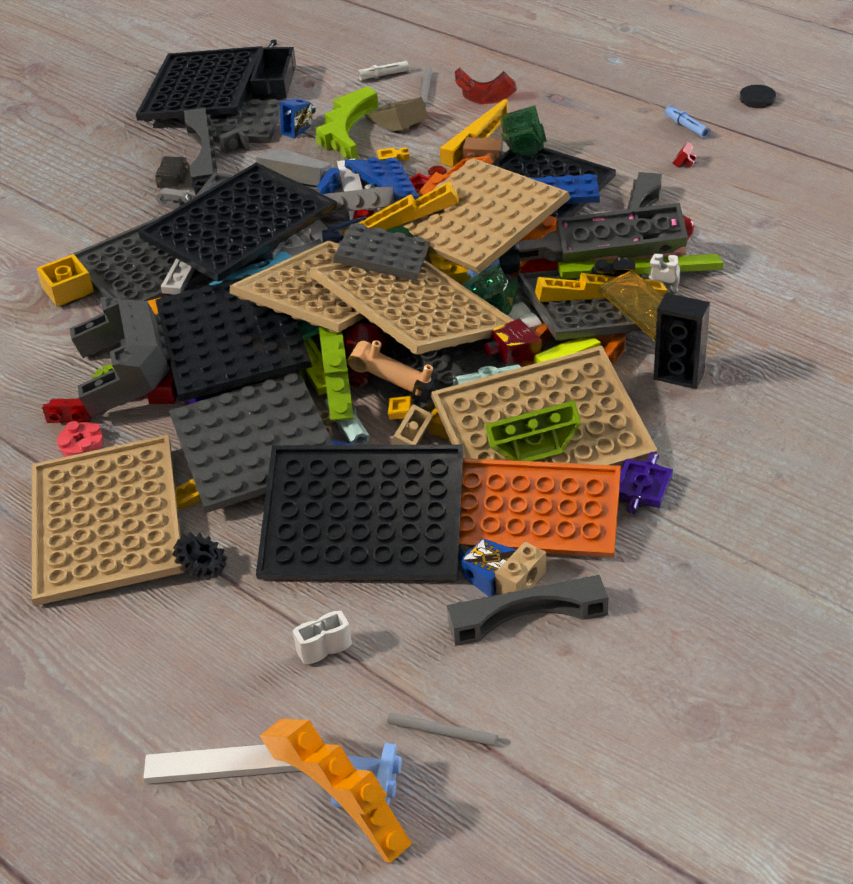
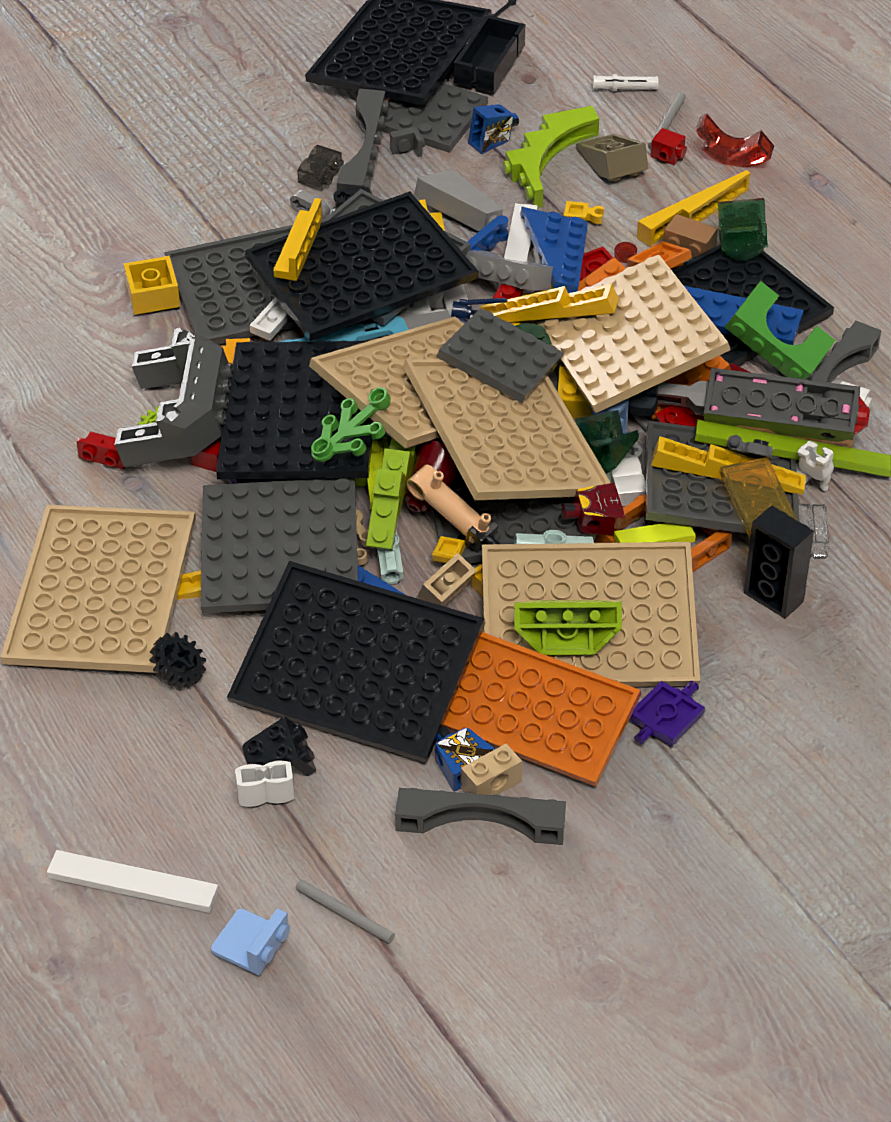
camera: 15 degrees right, 5 degrees up
coral plate [57,421,104,457] -> none
light orange arch [259,719,412,863] -> none
none -> black bracket [242,716,316,776]
none -> yellow fence [273,198,322,281]
none -> bright green plant [311,387,391,462]
none -> red brick [651,128,687,165]
none -> bright green arch [725,281,836,380]

